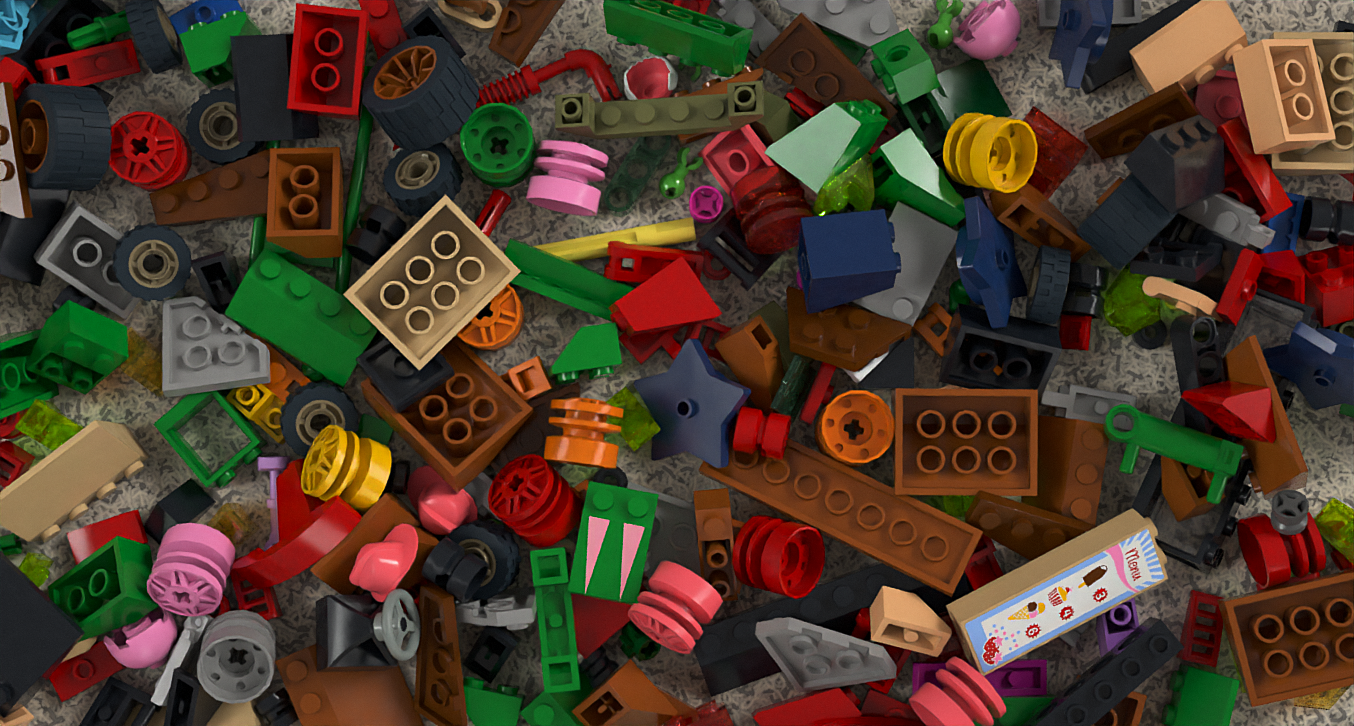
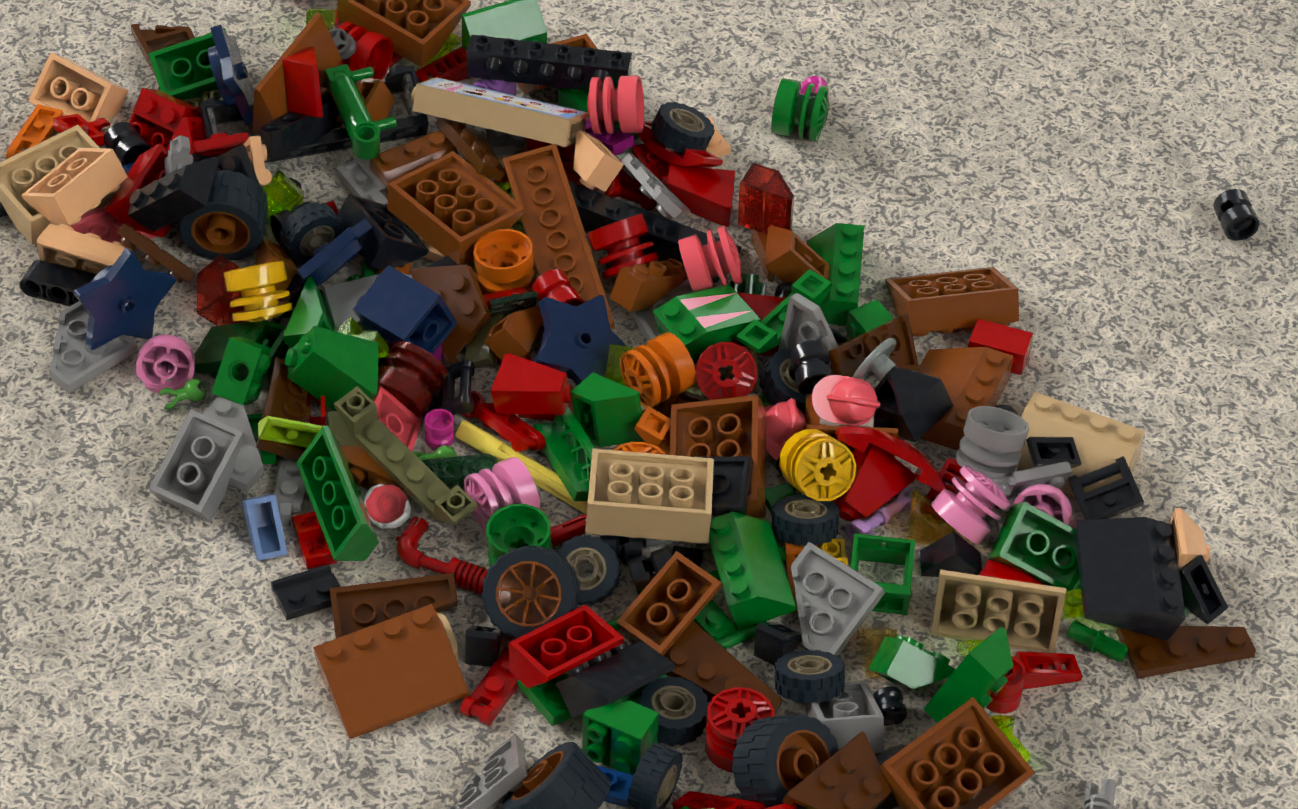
camera: 135 degrees left, 40 degrees down
none -> lime slope [258,416,322,448]

